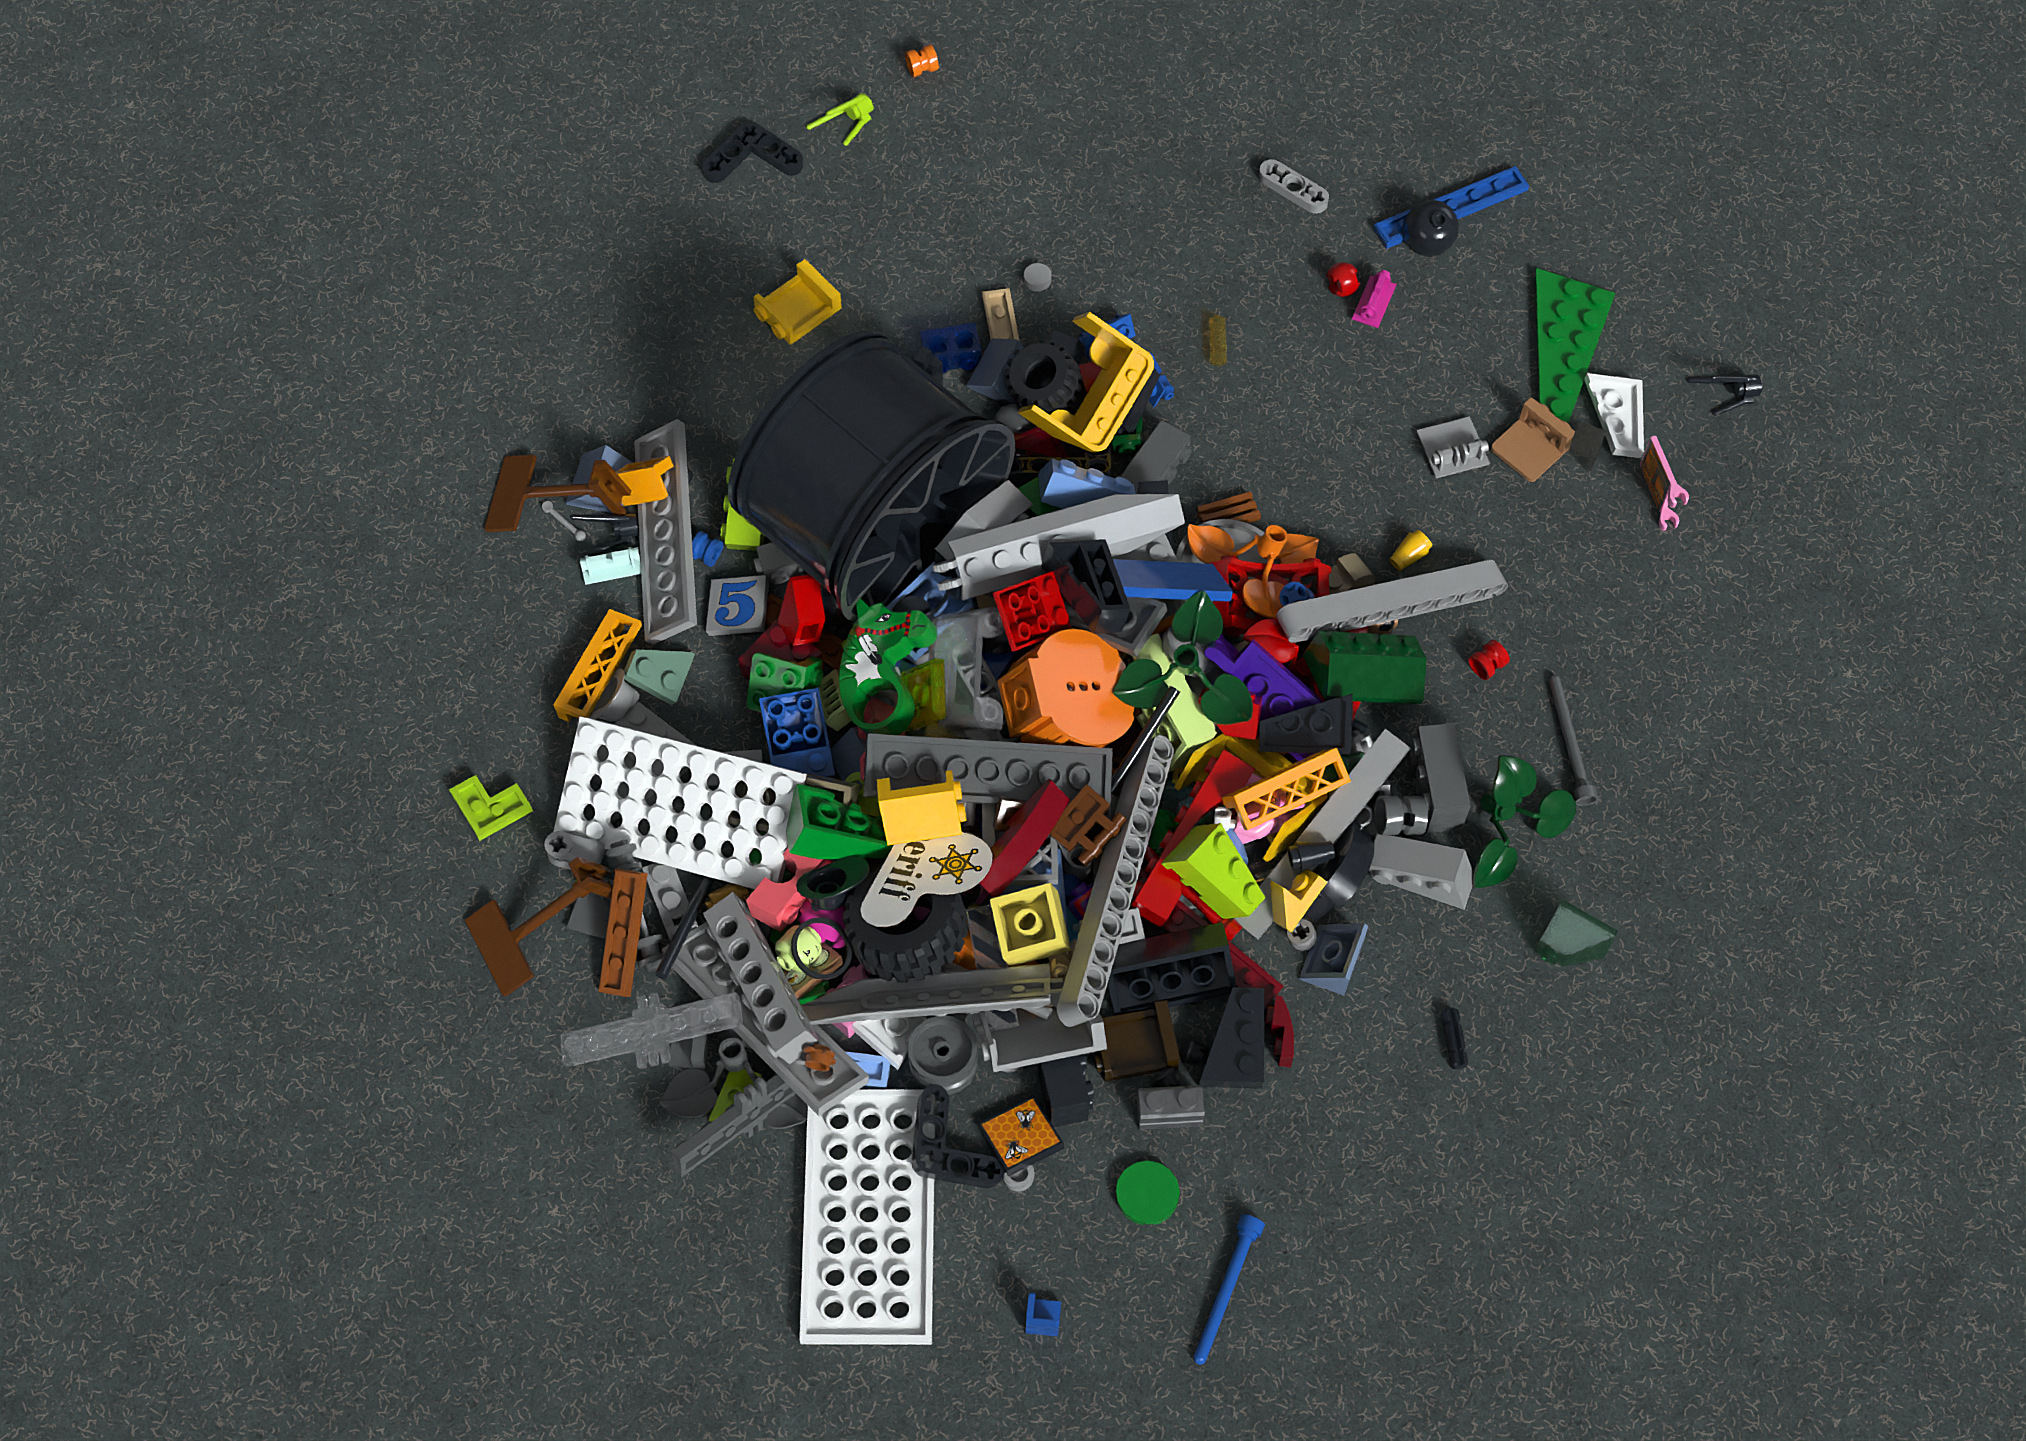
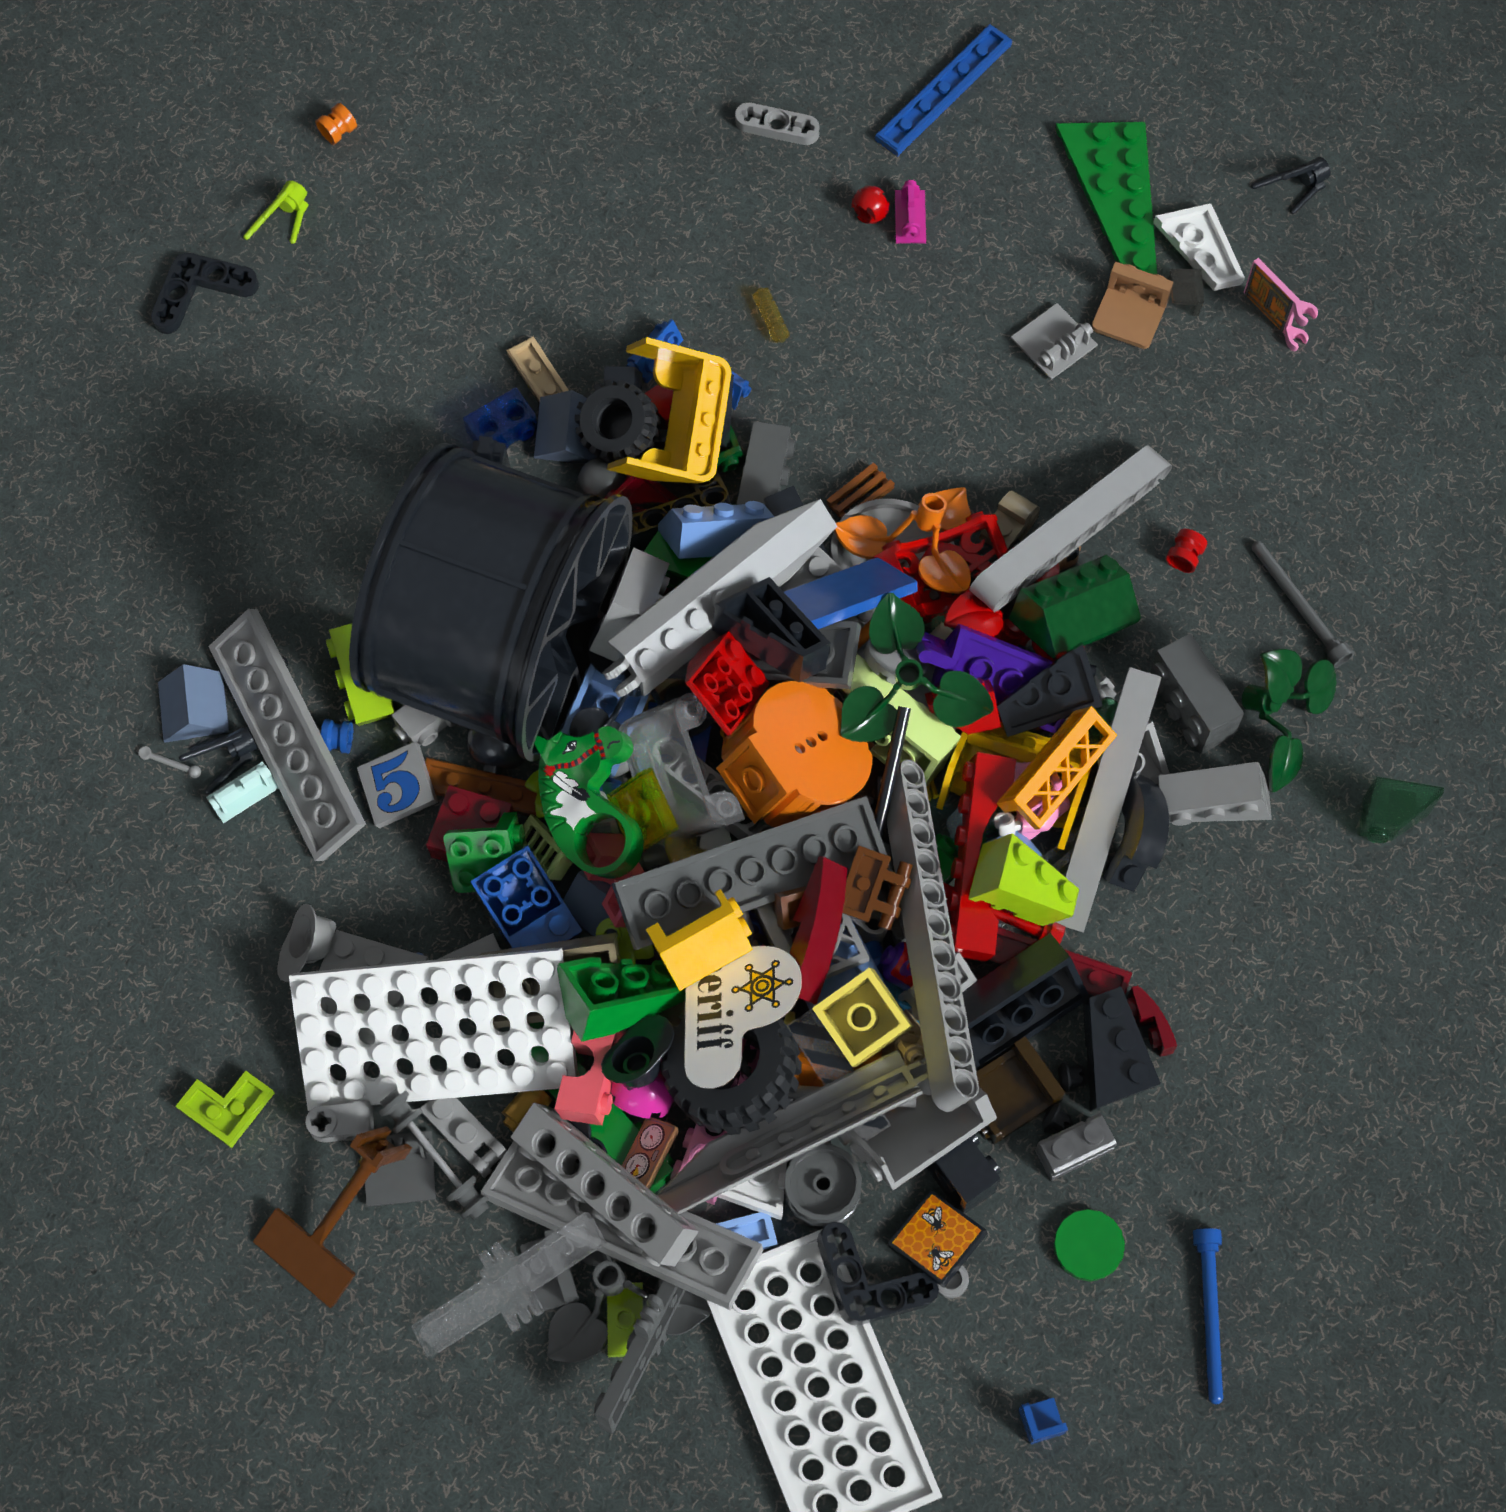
camera: 20 degrees left, 5 degrees up
reddish brown piece [484,455,631,532] -> none
light orange fence [554,609,642,722] -> none
dark orange tile [598,869,648,997] -> none
light orange panel [616,456,673,506] -> none
sand green wing [624,649,695,705] -> none
black bar [655,876,714,979] -> none
yellow panel [753,259,842,345] -> none
yellowish green head [775,925,822,972] -> none
red slope [777,575,825,646] -> none
black piece [791,917,852,980] -> none
dark orange plate [803,1044,836,1071] -> none
light grey tile [1024,263,1051,291] -> none
yellow slope [1270,869,1327,932] -> none
blue wheel [1279,582,1315,607] -> none
black cone [1287,841,1335,872] -> none
light grey bush [1287,919,1317,951] -> none
sand blue slope [1299,923,1368,996] -> none
dark grey wheel [1374,795,1428,835] -> none
yellow cone [1389,530,1432,572] -> none
black cylinder [1402,200,1459,257] -> none
black axle [1441,1008,1468,1069] -> none

